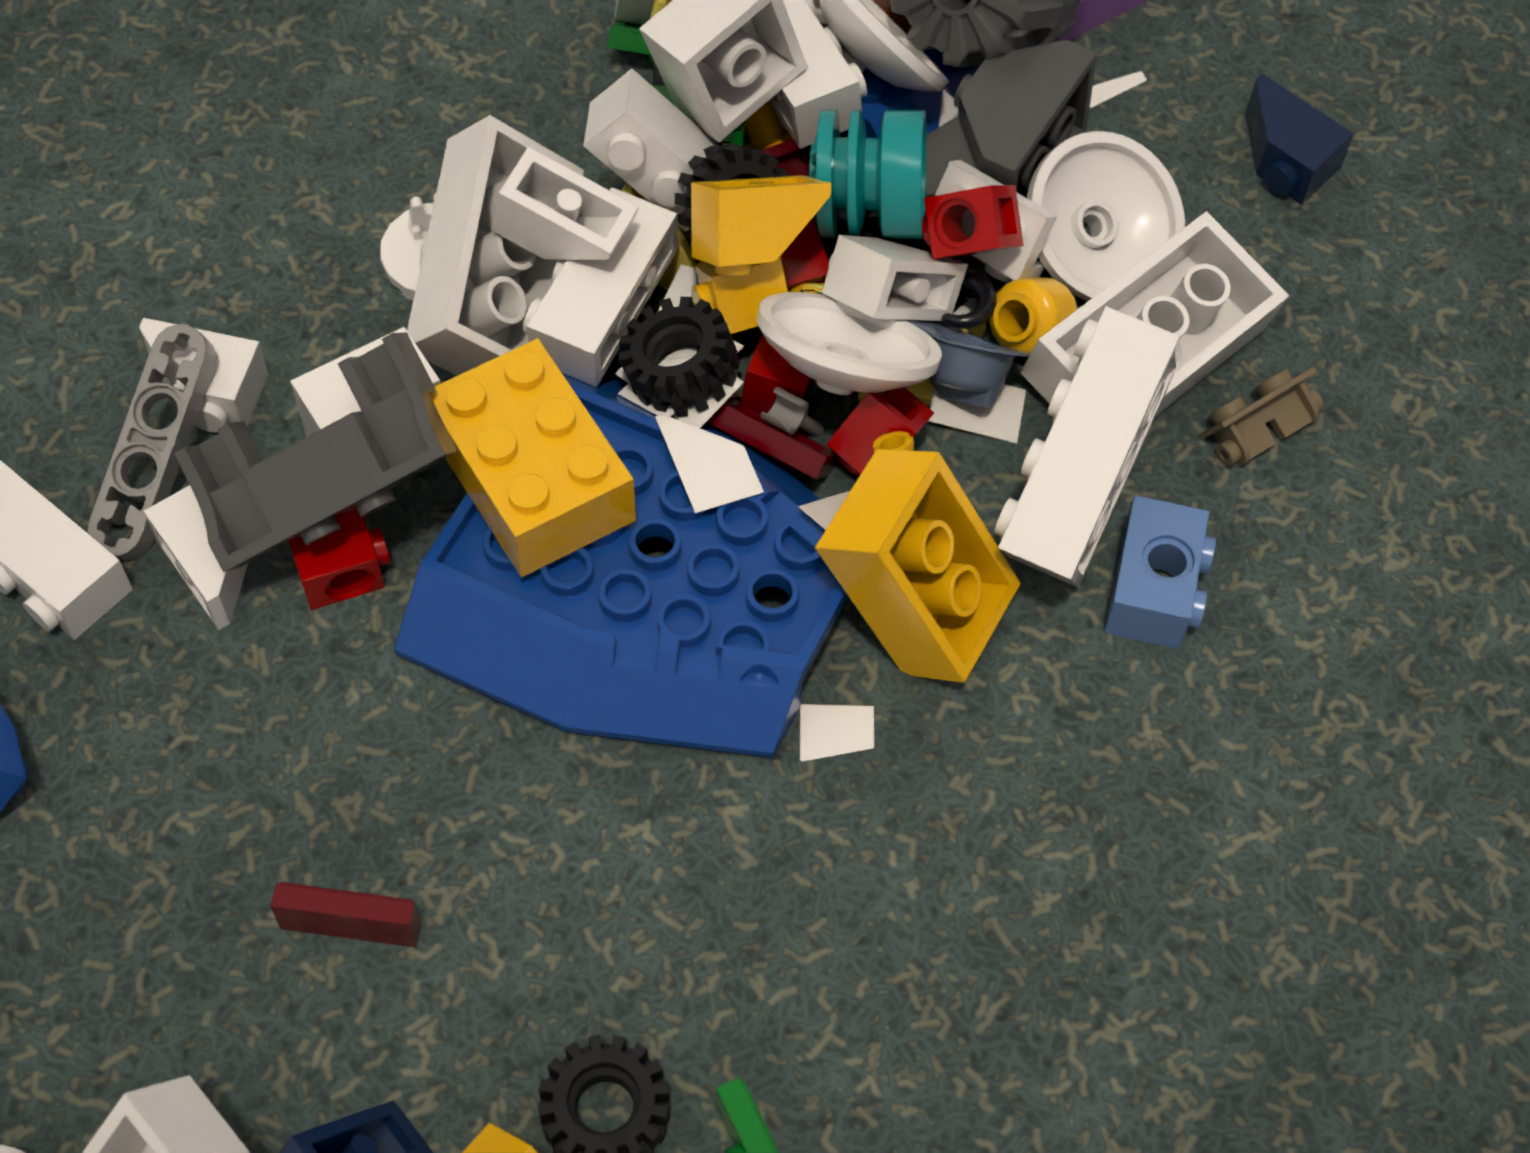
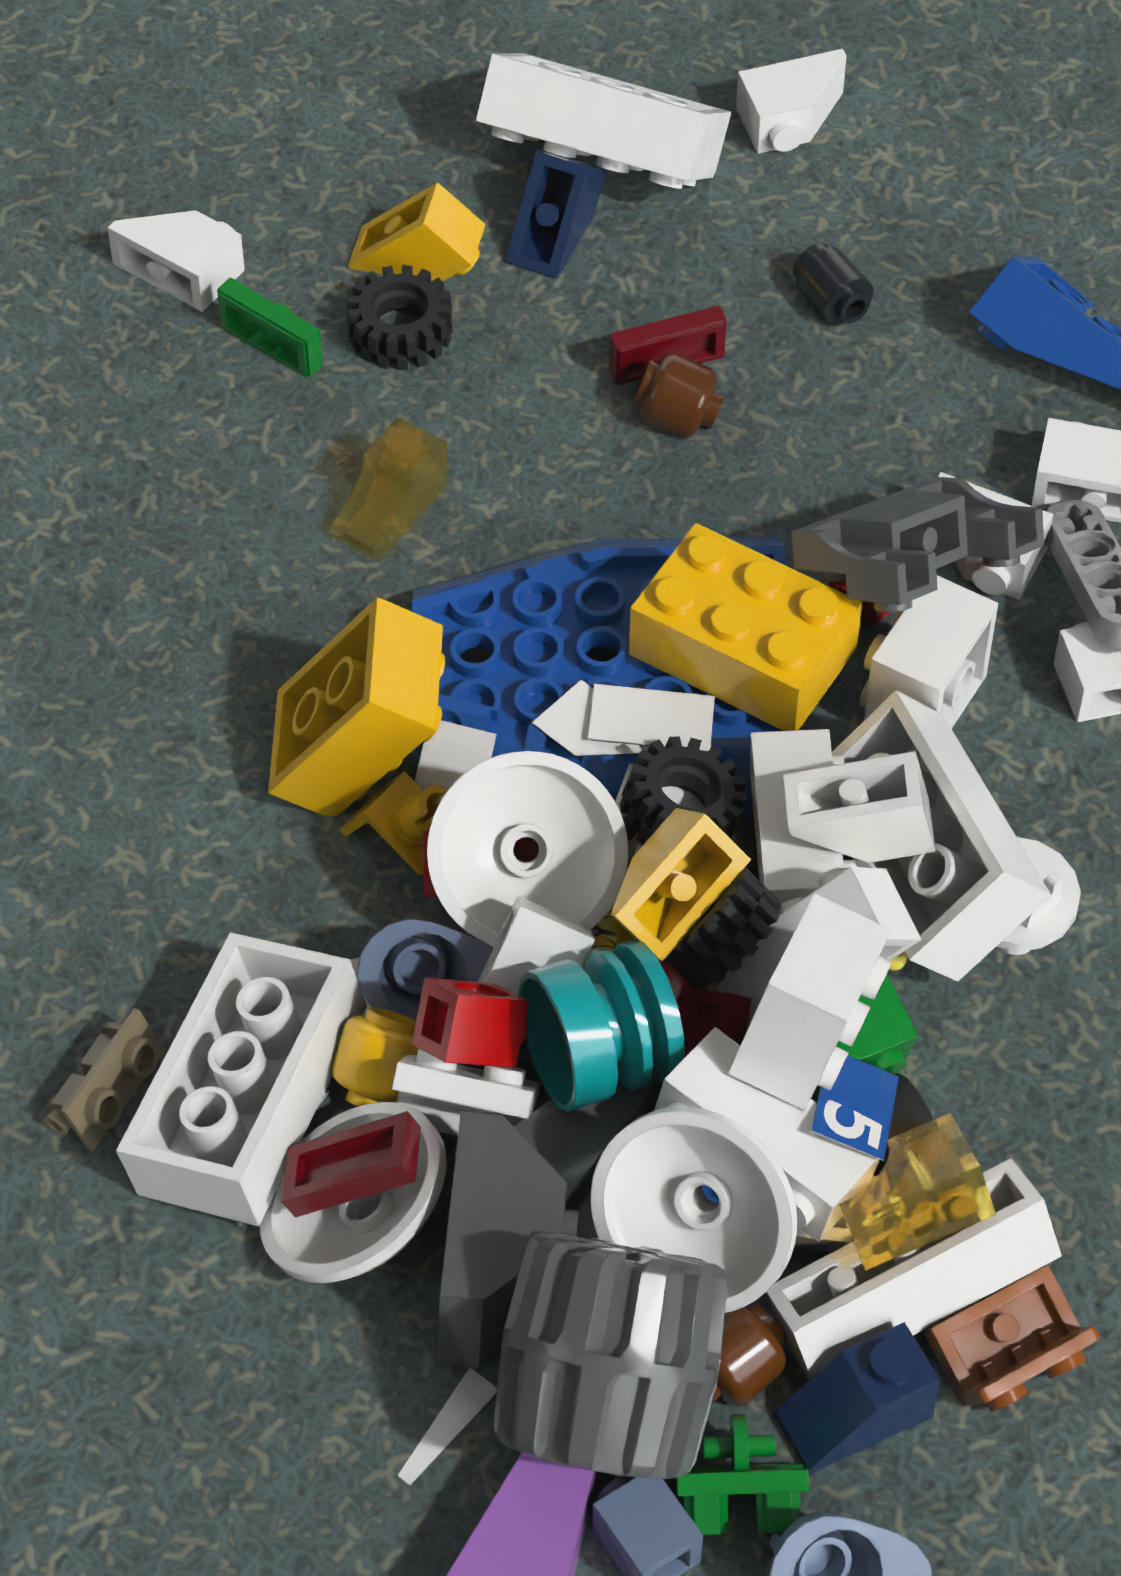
camera: 155 degrees right, 5 degrees down
white brick [994,306,1181,588] -> none
medium blue brick [1104,495,1216,649] -> none
dark blue slope [1245,74,1354,205] -> none
none -> dark red tile [281,1111,421,1218]
none -> clear yellow arch [330,417,449,563]
none -> white sticker [588,684,715,751]
none -> reddish brown head [632,352,724,439]
none -> black brick [793,243,873,326]

